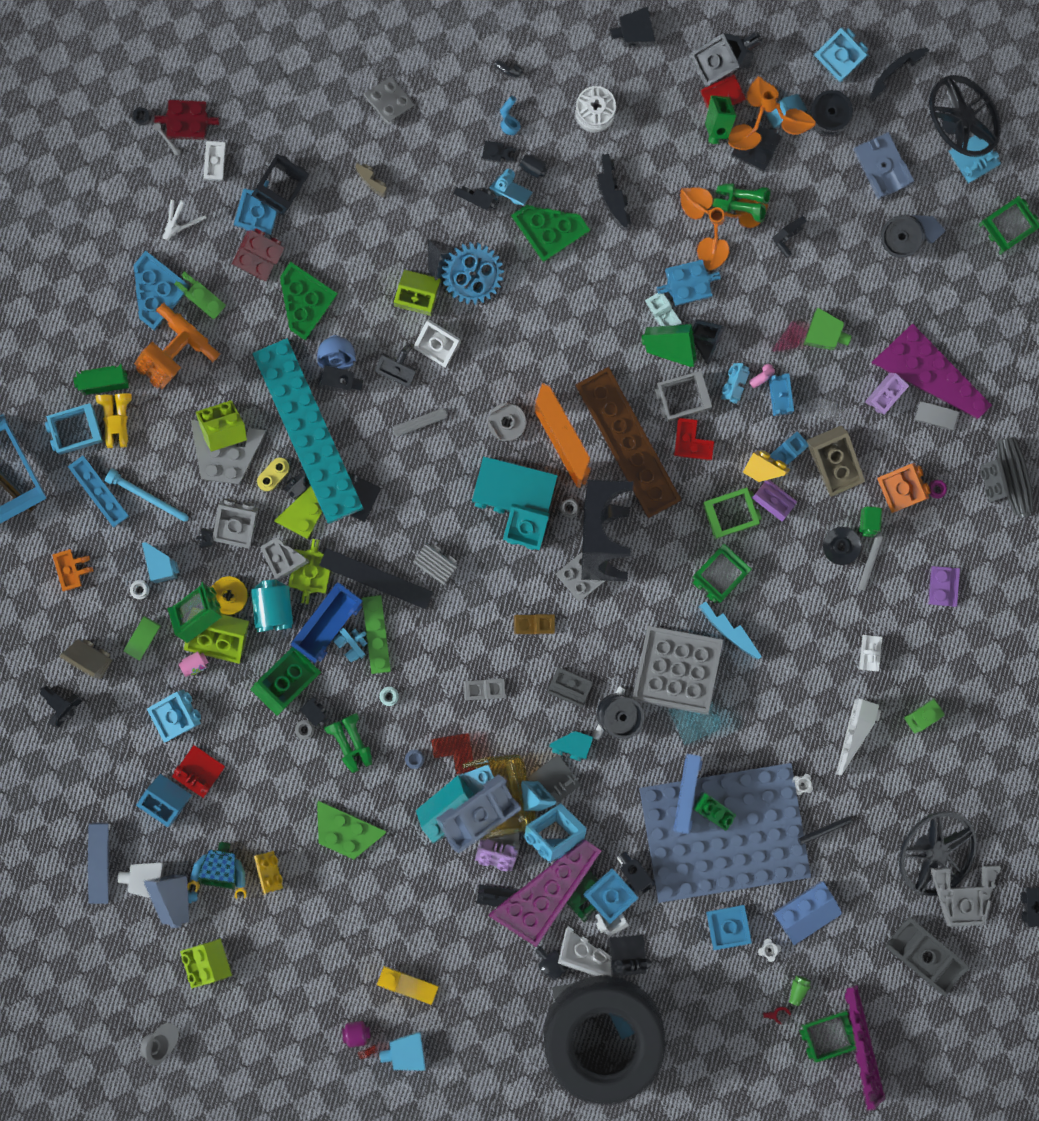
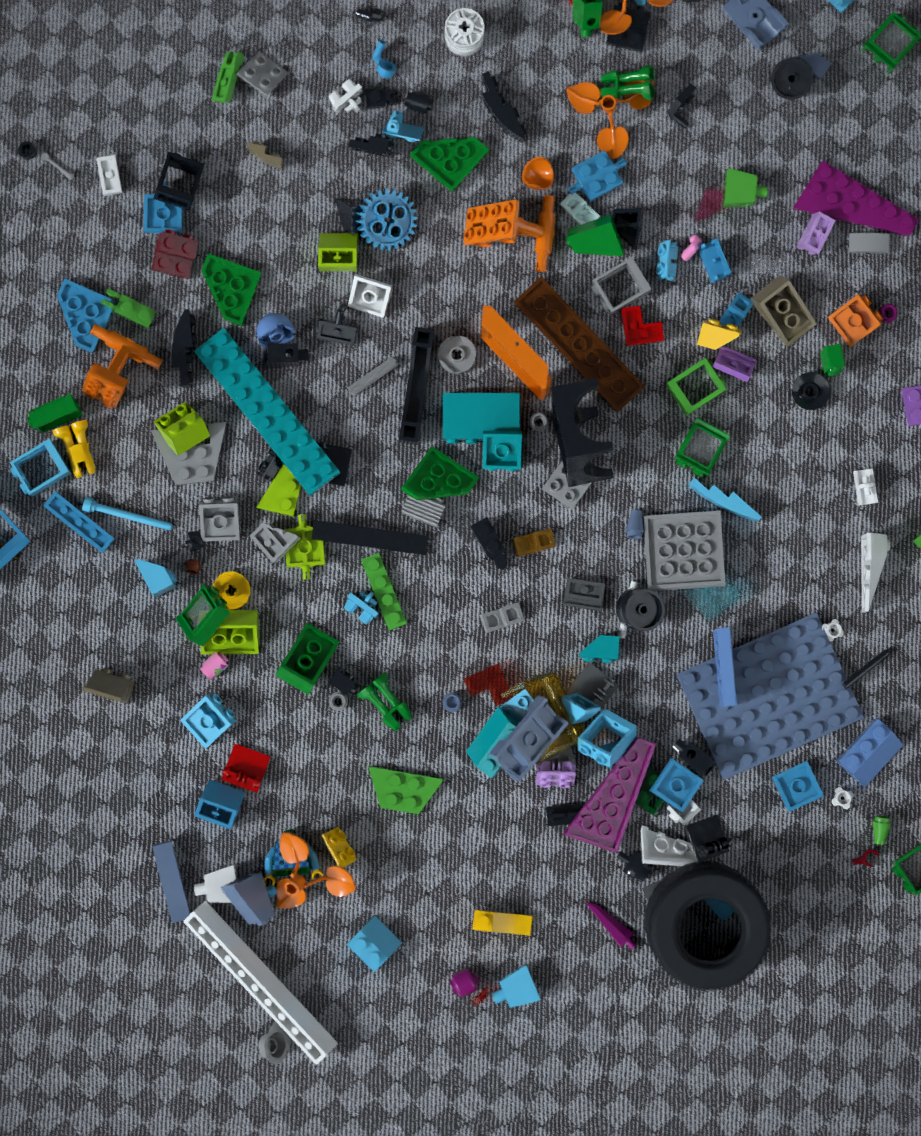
camera: 10 degrees left, 0 degrees up
black piece [40,686,84,728] -> none
orange hinge [52,549,93,592] -> none
bright green slope [123,616,161,661] -> none
white plate [130,580,150,599] -> none
dark red plate [154,100,219,140] -> none
white plant [162,200,207,241] -> none
lime slope [180,938,232,989] -> none
teal cylinder [251,579,293,632] -> none
light yellow plate [257,458,290,492] -> none
blue windscreen [290,582,362,663] -> none
light aqua plate [379,687,399,706] -> none
green slope [692,792,736,831] -> none
light grey bar [858,535,883,591] -> none
none -> black slope [171,309,197,389]
none -> white brick [183,901,338,1065]
none -> copper plate [184,559,202,575]
none -> bright green hinge [212,51,244,104]
none -> orange plant [276,832,356,908]
none -> white hips [329,79,363,114]
none -> medium azure slope [347,916,402,972]
none -> black arch [399,327,434,445]
none -> green plate [401,446,479,500]
none -> orange plate [464,195,556,272]
none -> black hinge [470,517,507,570]
none -> orange helmet [522,156,554,190]
none -> magenta bar [584,901,637,950]
none -> sand blue cone [625,510,644,539]

